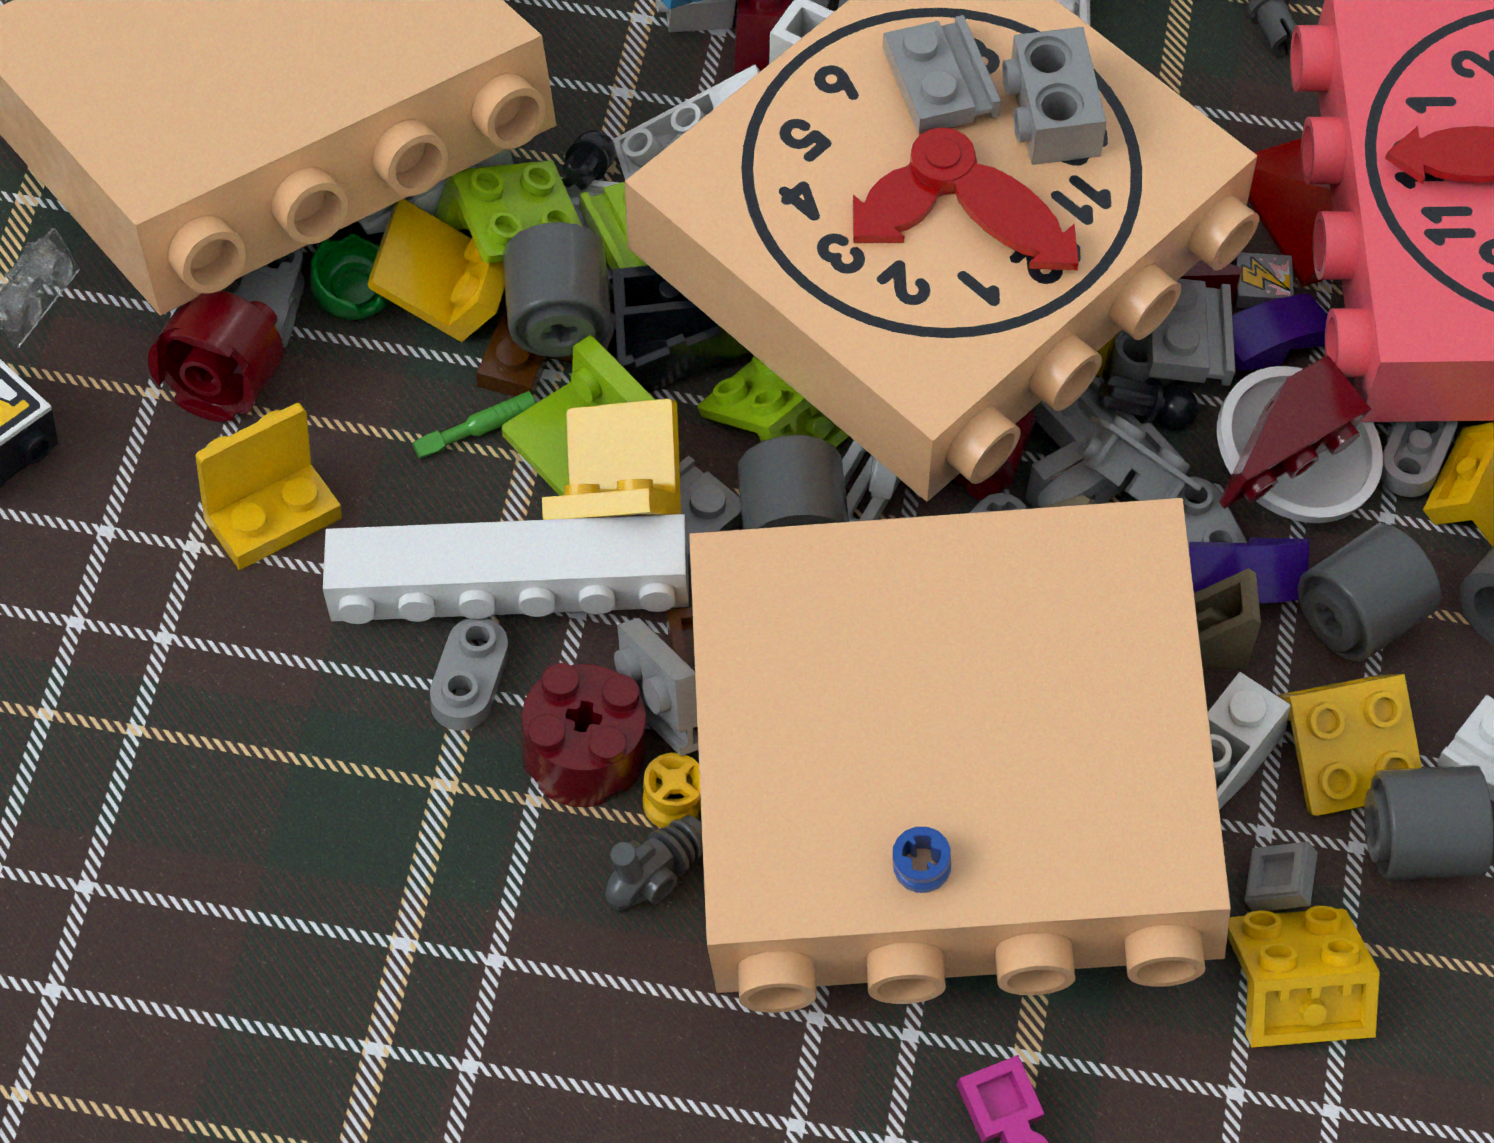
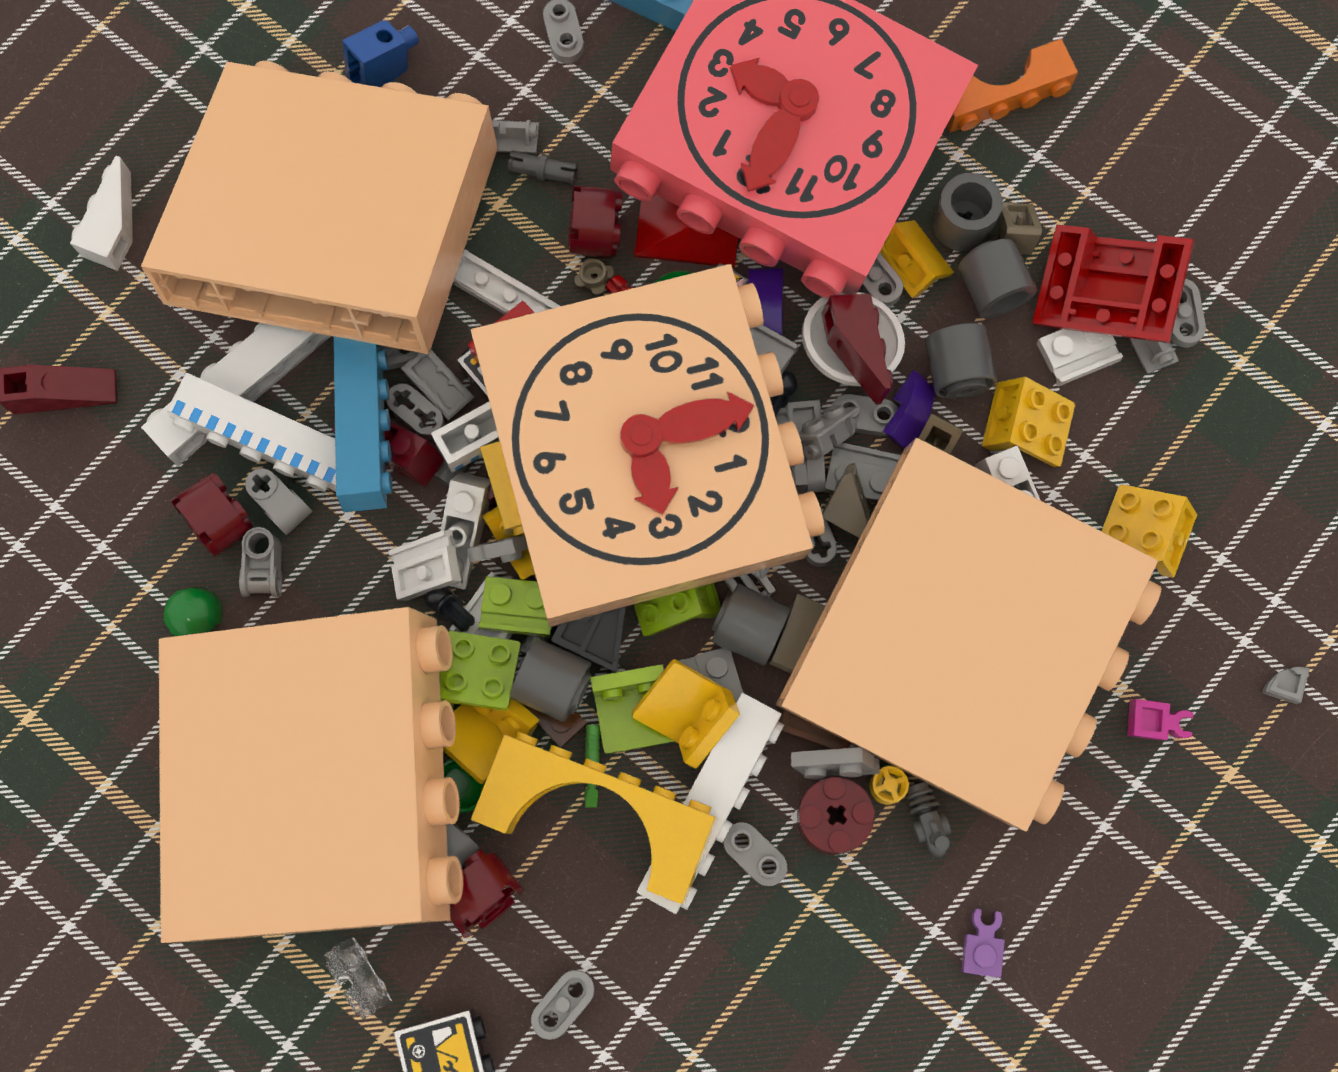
camera: 55 degrees left, 20 degrees up
yellow bracket [195,403,342,570] -> none
light grey plate [883,15,1001,134] -> none
blue bush [893,827,951,893] -> none
light grey brick [1002,27,1107,165] -> none
light grey tile [1245,841,1318,911] -> none
dark grey piece [1364,765,1493,881] -> none
none -> white plate [389,530,461,601]
none -> yellow arch [471,731,717,904]
none -> light grey plate [531,970,595,1039]
none -> dark red brick [568,185,622,258]
none -> medium lavender plate [961,909,1005,978]

